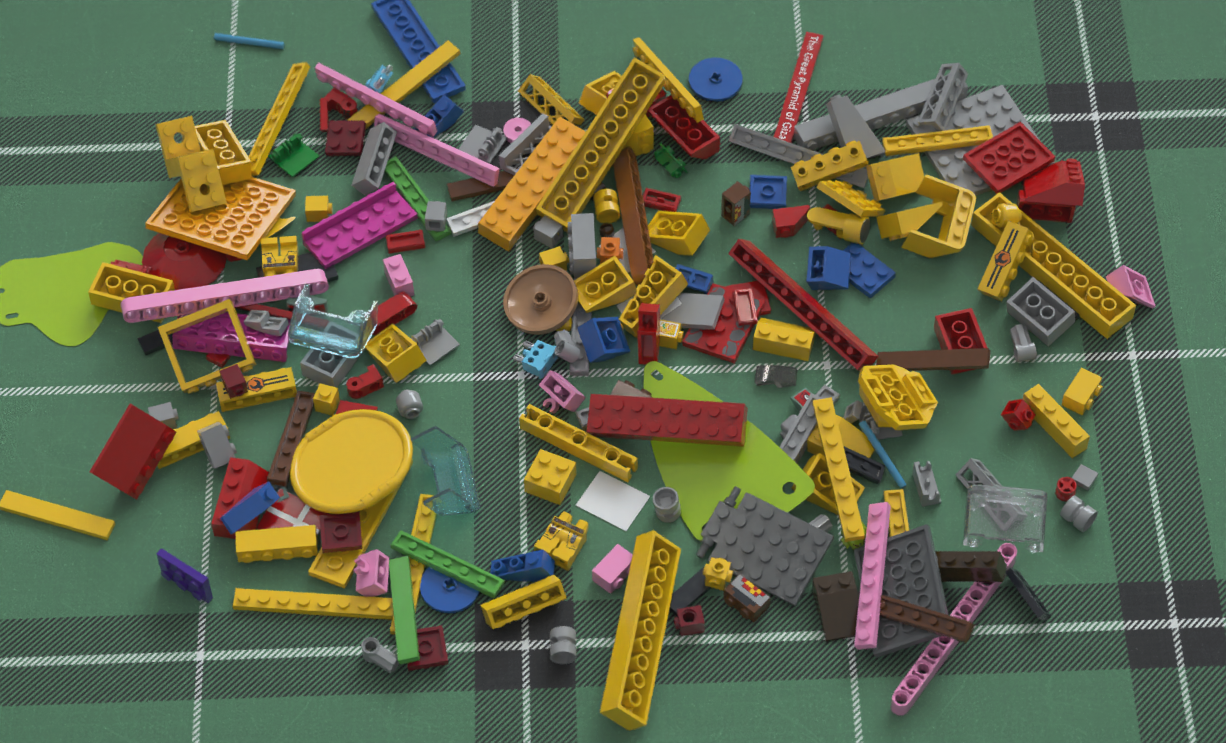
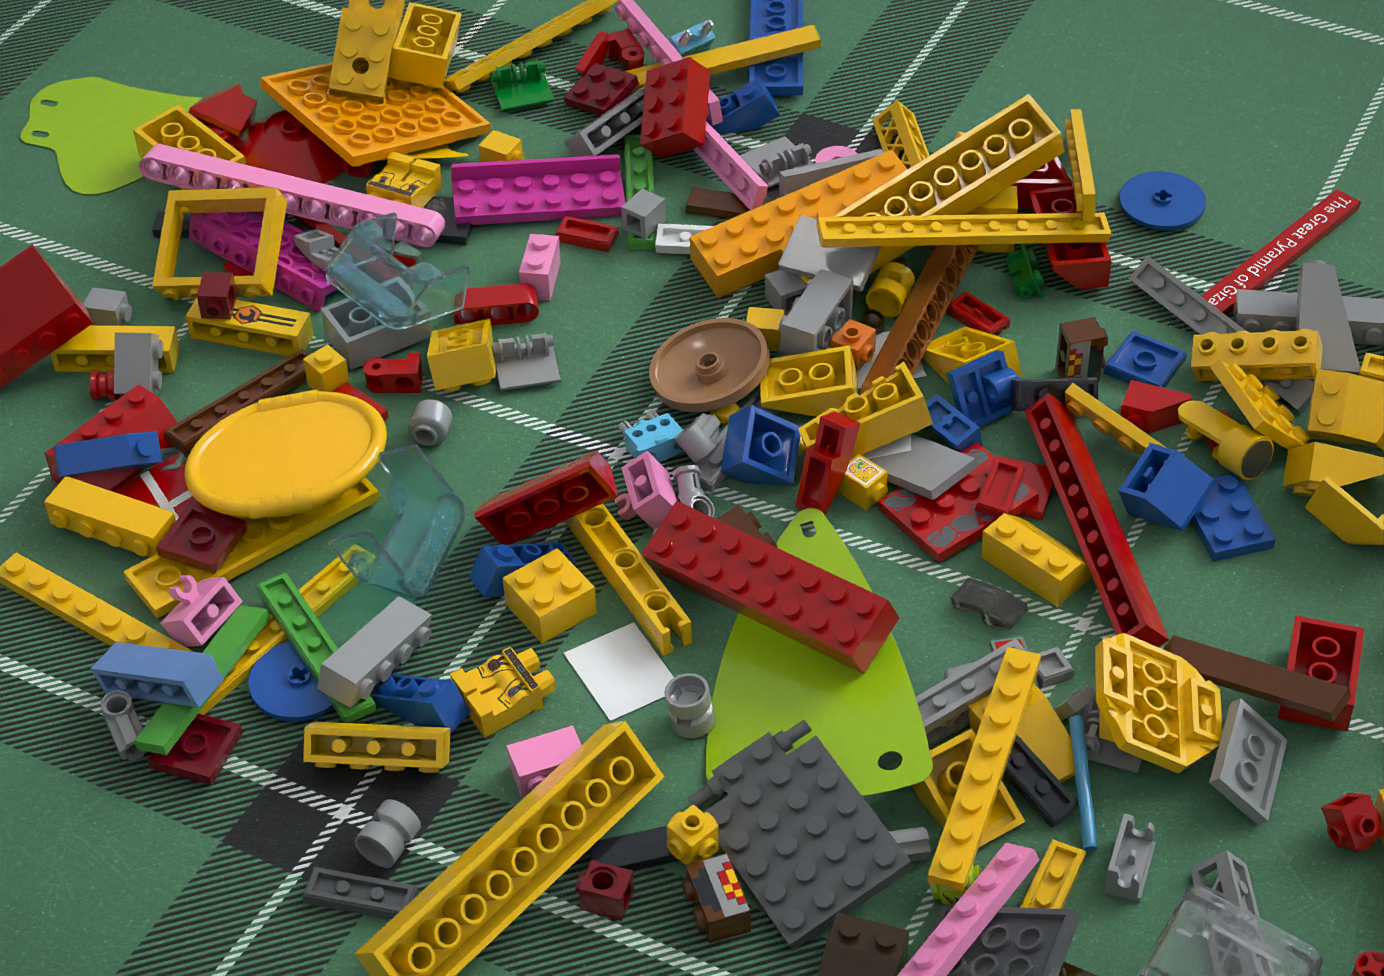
camera: 30 degrees right, 10 degrees down
none -> red wheel [89,370,120,401]
none -> medium blue brick [91,642,224,707]
none -> red slope [188,84,257,136]
none -> dark grey tile [303,867,419,919]
none -> light grey brick [317,596,432,708]
none -> blue slope [469,542,577,598]
none -> red slope [474,451,619,545]
none -> red brick [640,57,710,158]
none -> light grey connector [672,465,715,517]
none -> light grey tile [778,215,881,292]
none -> yellow plate [816,213,1111,247]
none -> blue plate [946,350,1019,427]
none -> black tile [1011,377,1098,412]
none -> yellow plate [1065,383,1165,456]
none -> light grey plate [1209,699,1288,825]

